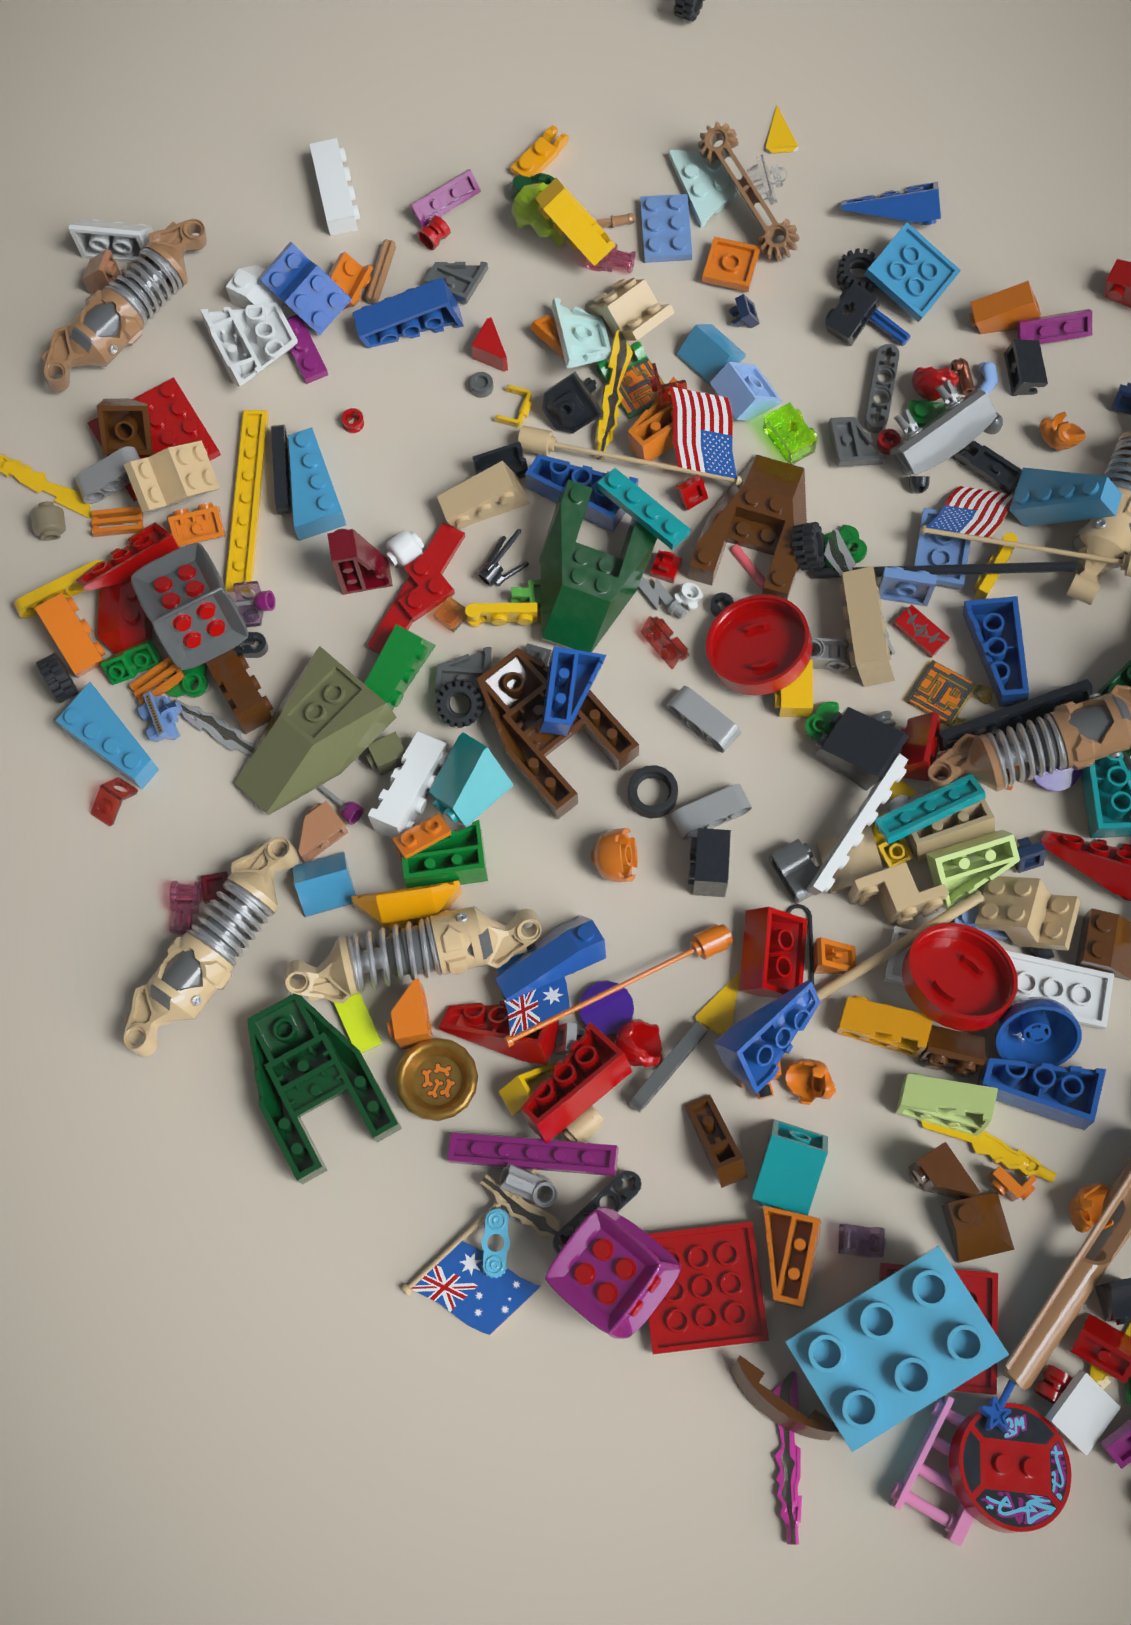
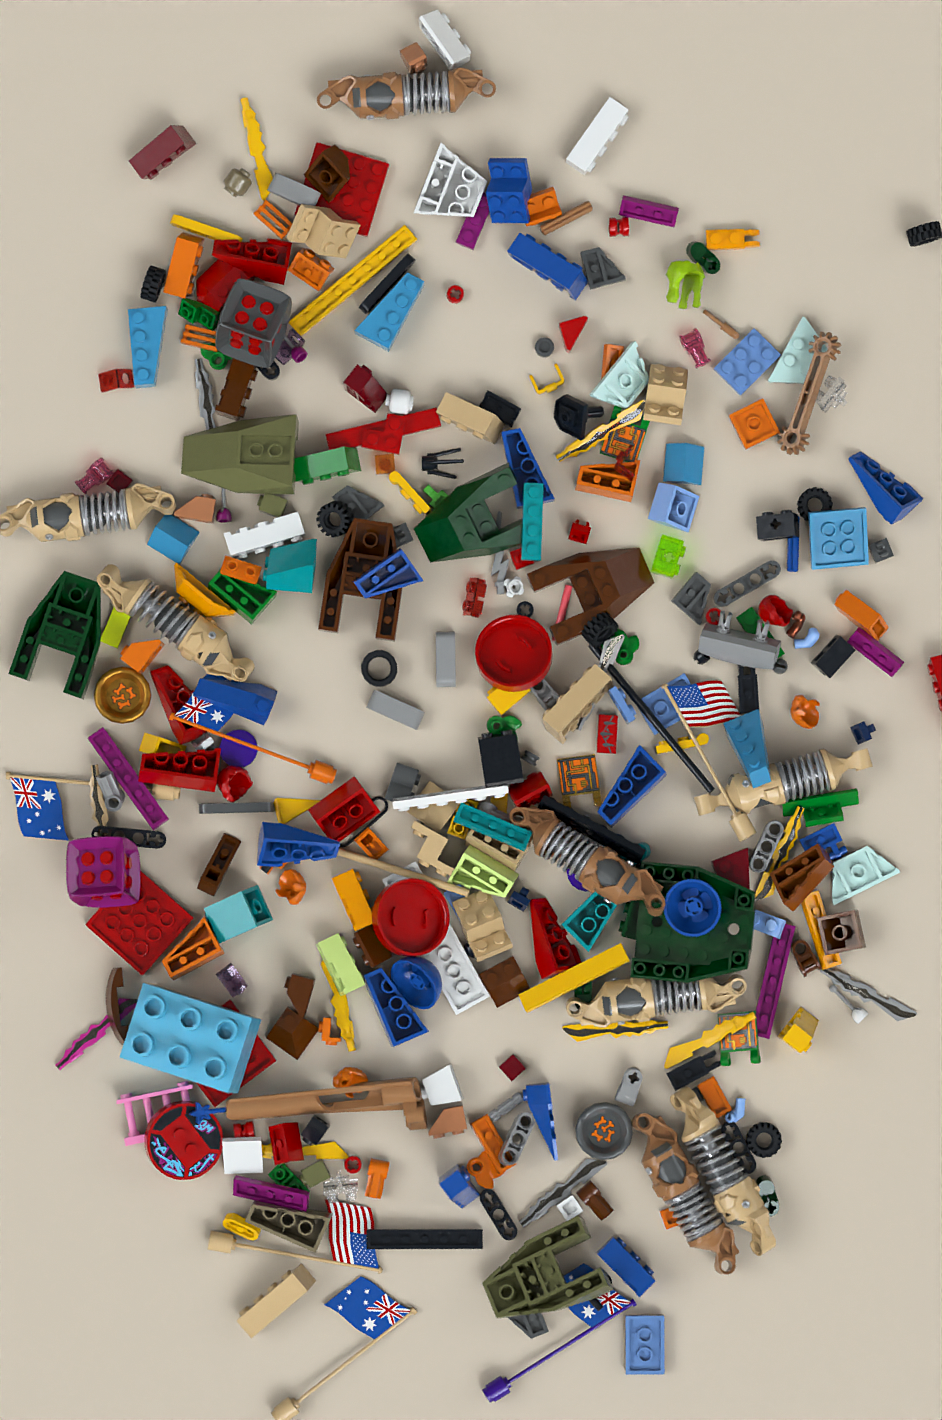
camera: 40 degrees right, 15 degrees up
medium blue hips [138,692,182,742] -> none
white slope [226,265,285,309] -> none
medium azure piece [481,1208,510,1278] -> none
flag [518,386,742,486] -> none
yellow wedge [535,177,616,266] -> none
orange cylinder [591,828,638,882] -> none
black brick [688,828,731,897] -> none
dark blue tile [729,294,760,328] -> none
yellow sticker [765,105,799,153] -> none
none -> dark grey tile [868,538,894,563]

